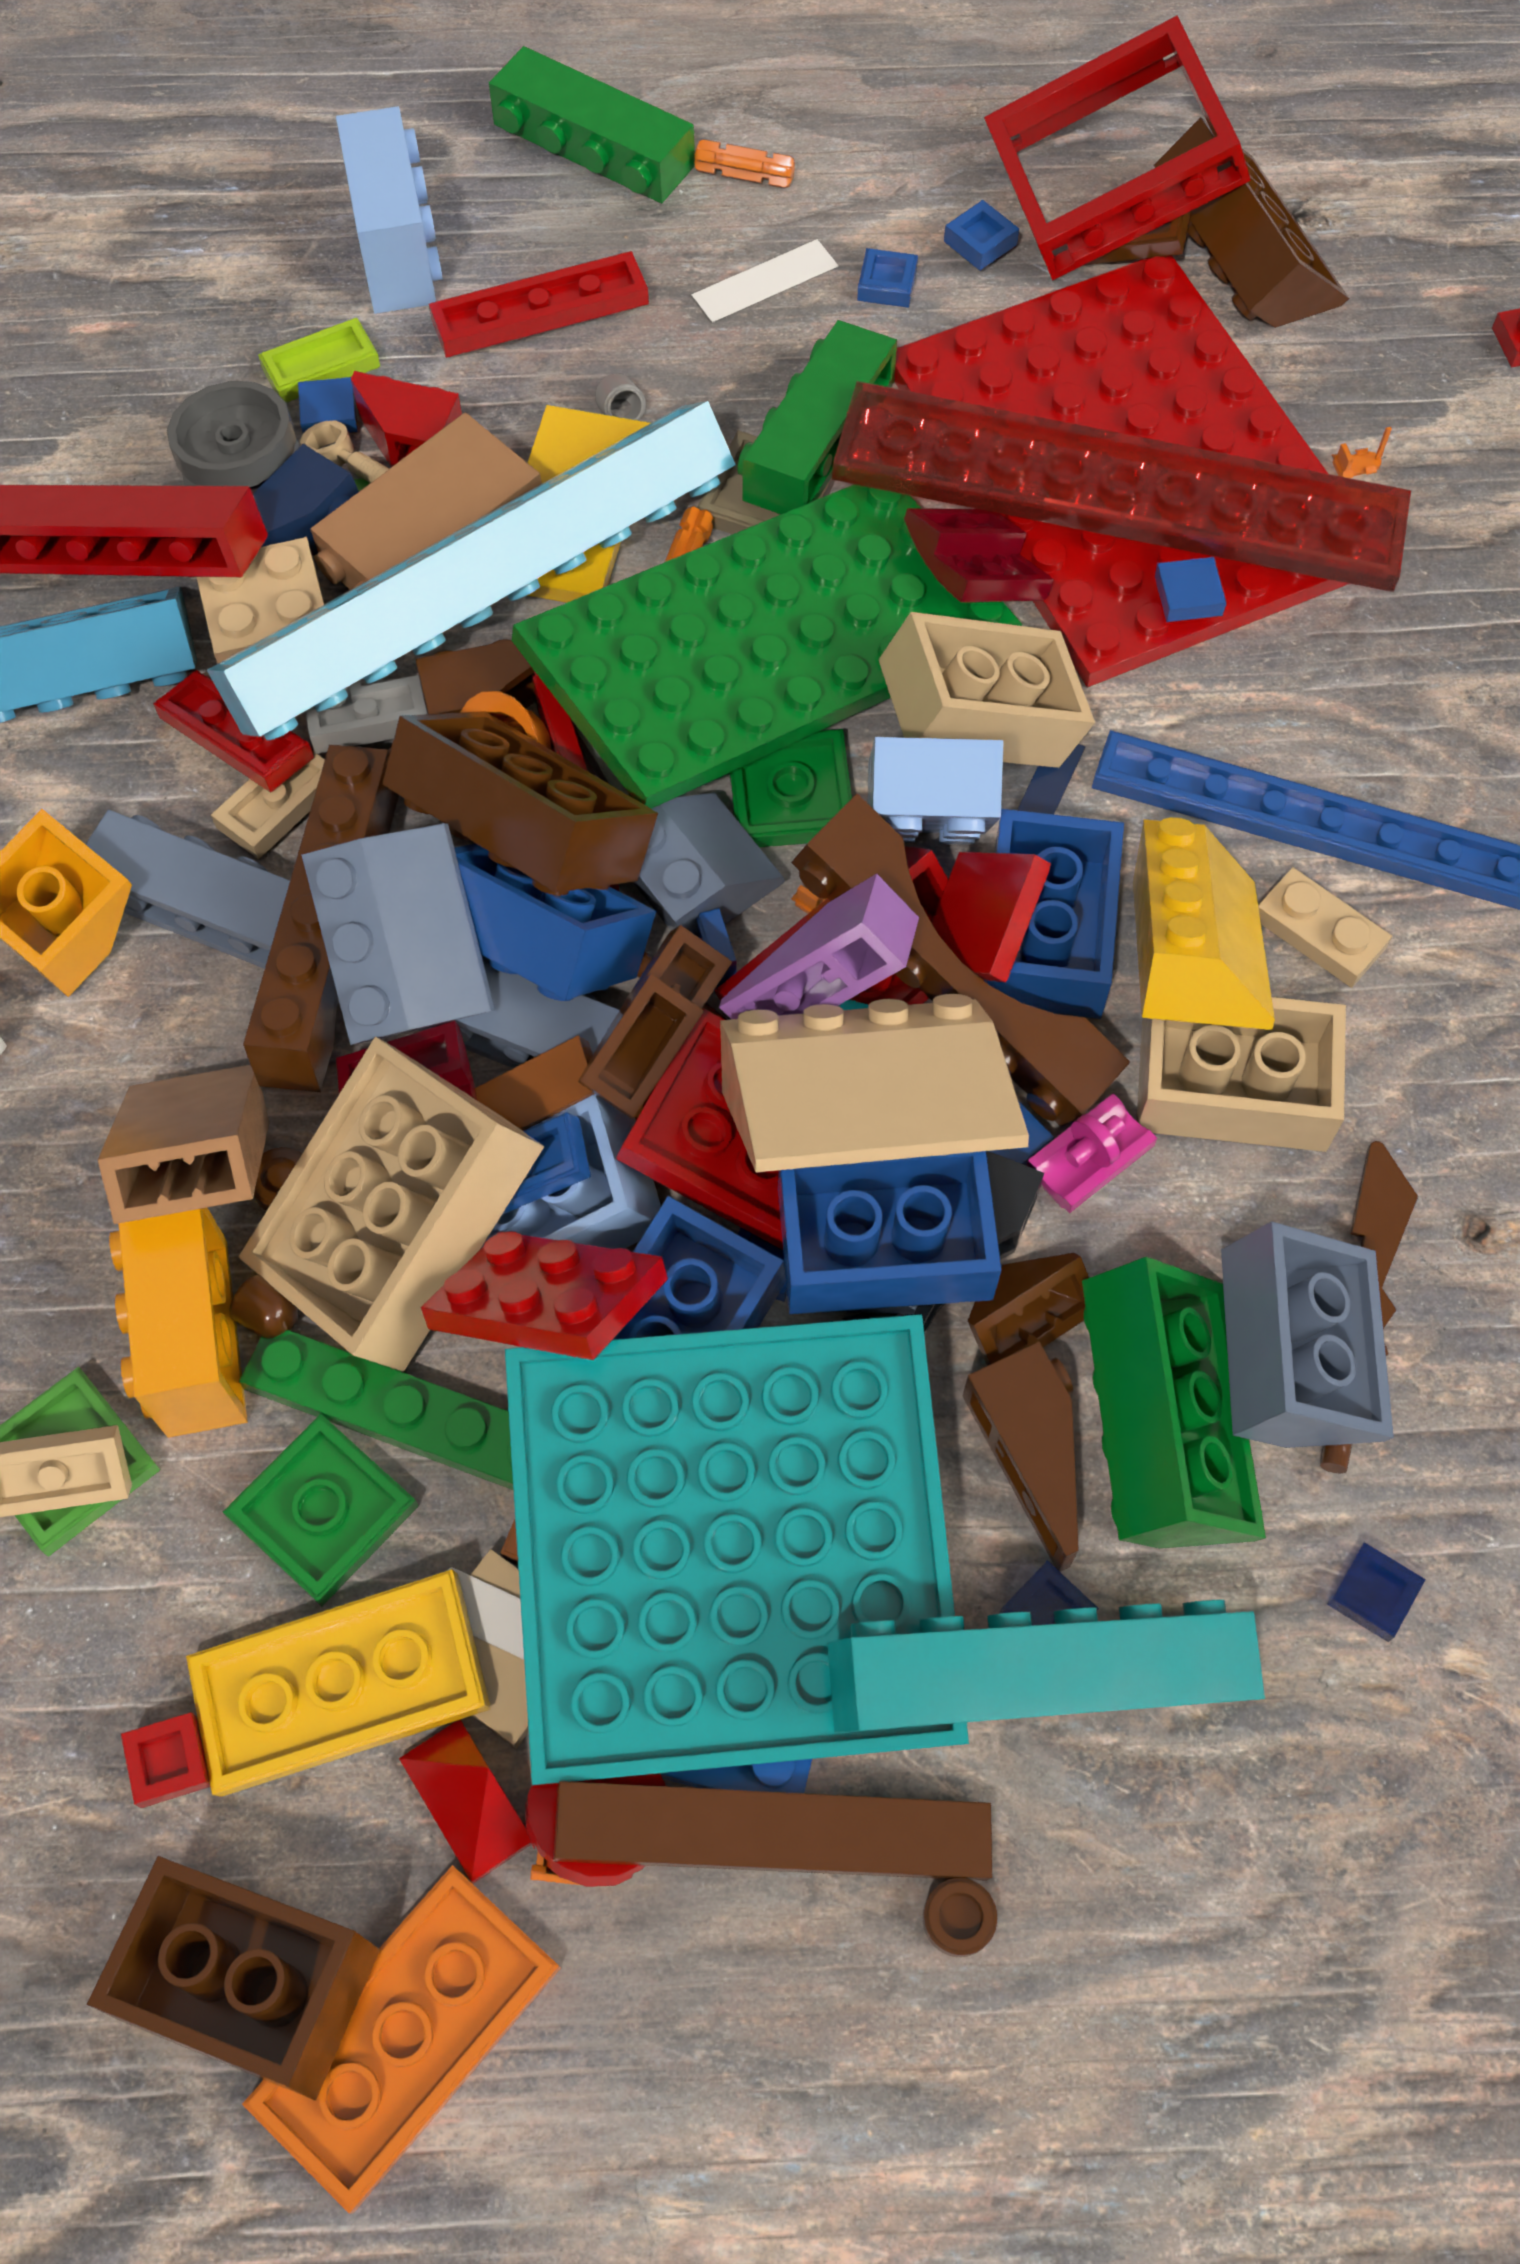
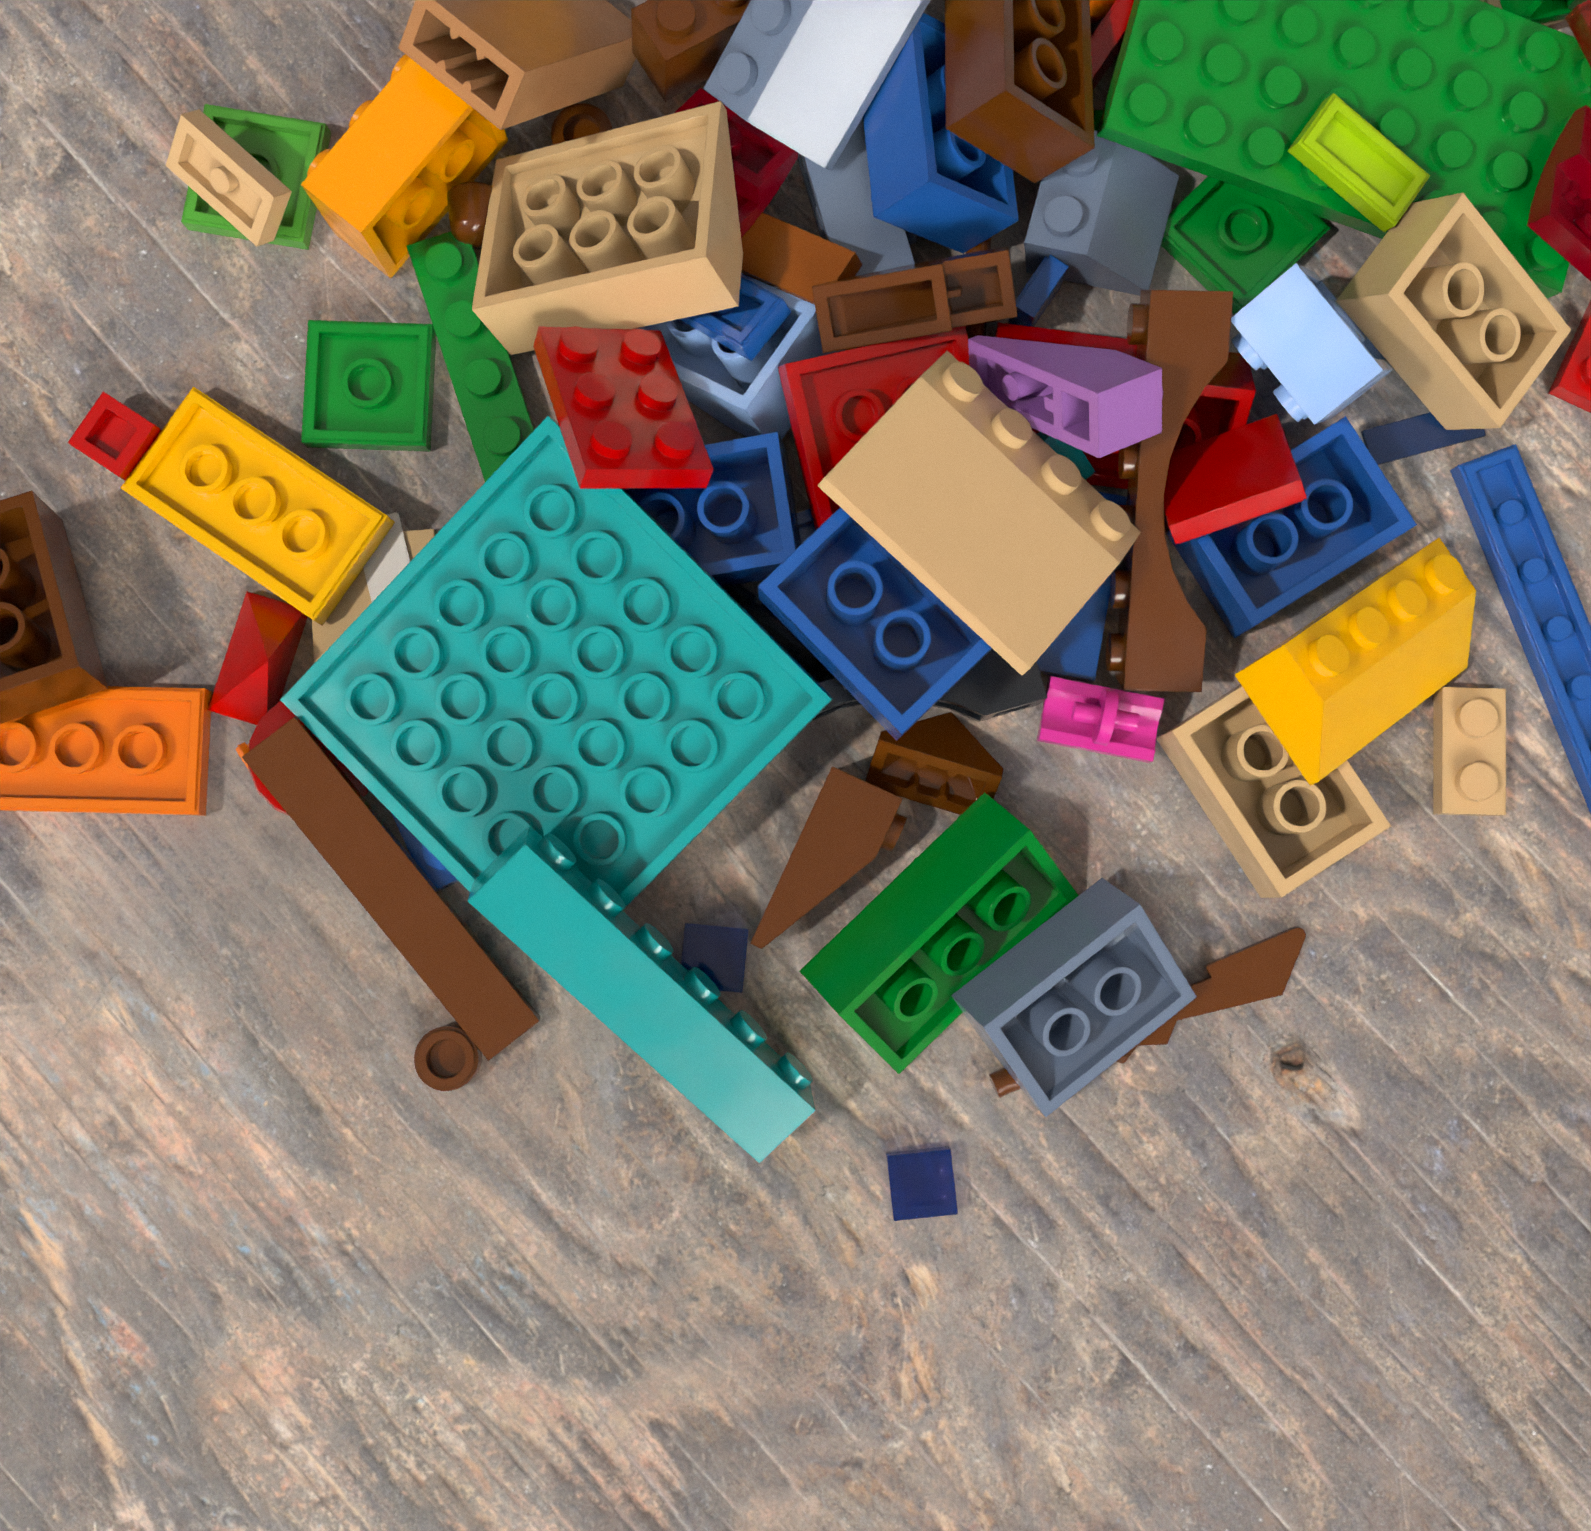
camera: 50 degrees right, 20 degrees up
none -> lime tile [1288,93,1430,232]

